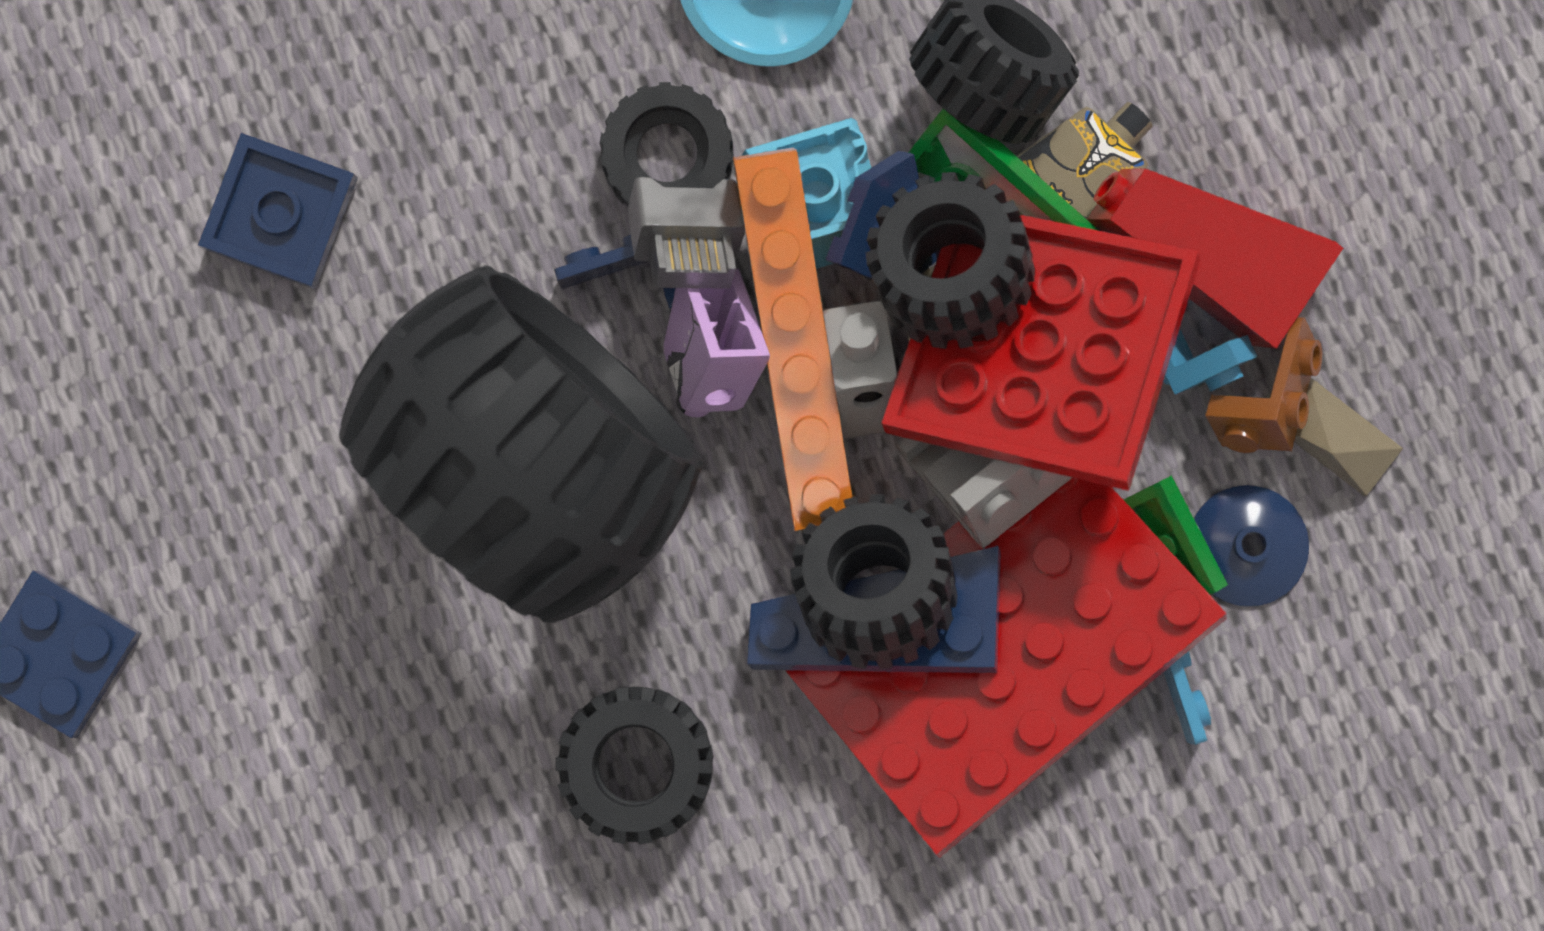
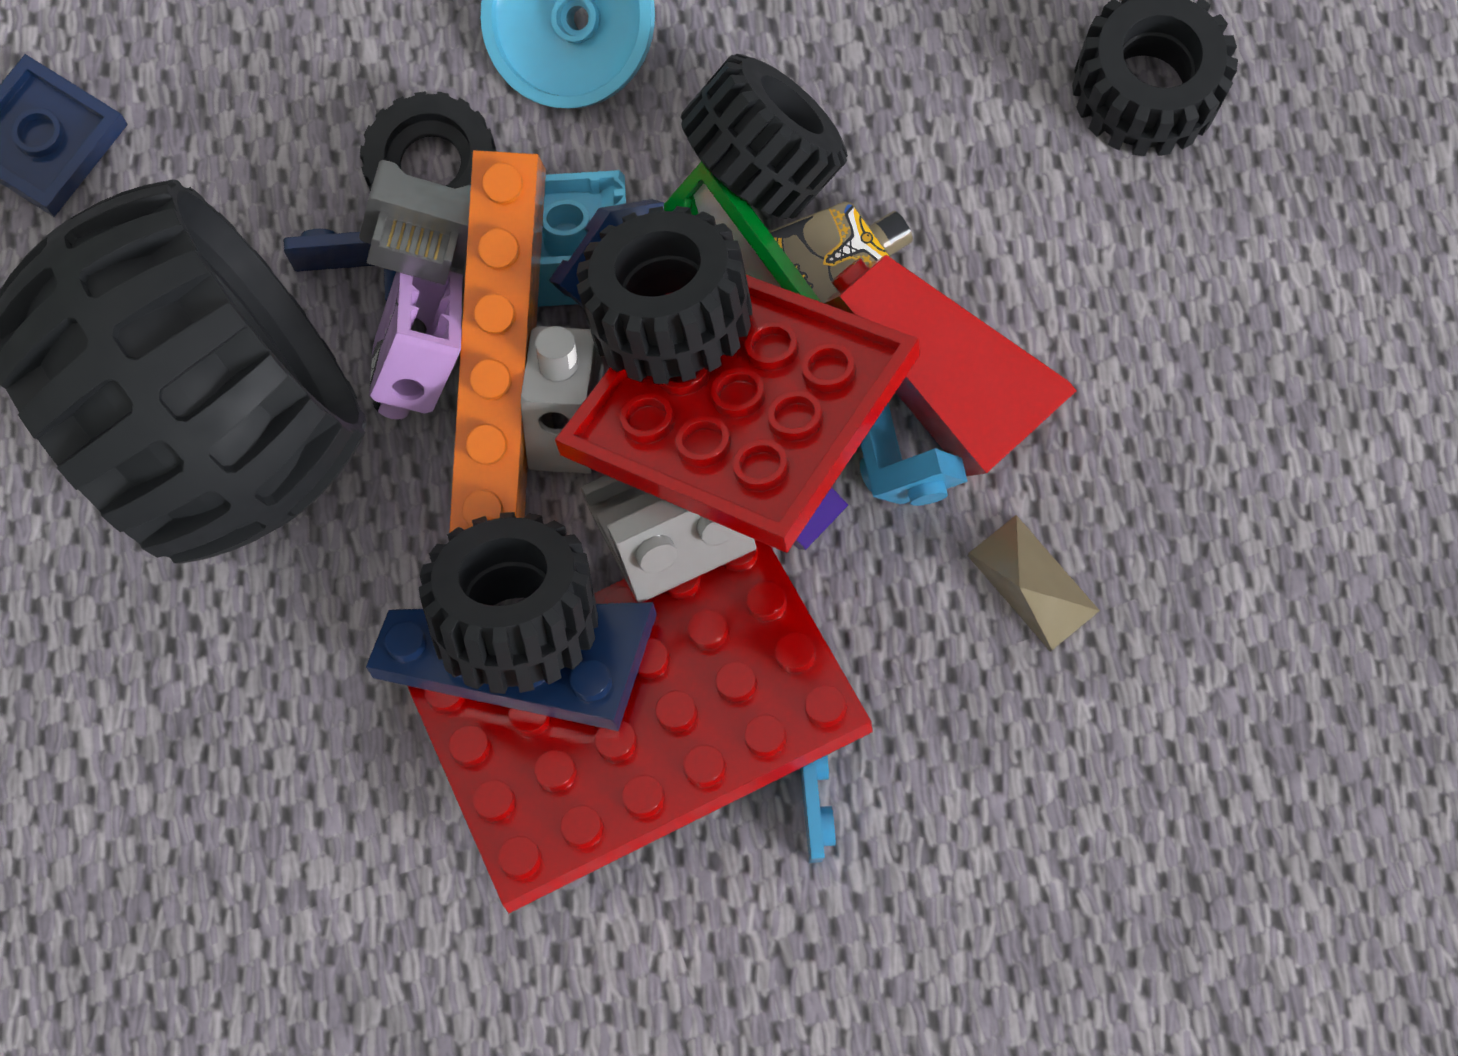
camera: 10 degrees right, 10 degrees down
black tyre [555,686,714,844] -> none
green plate [1123,475,1228,595] -> none
dark blue dish [1194,485,1309,606] -> none
dark orange bracket [1205,317,1322,453] -> none

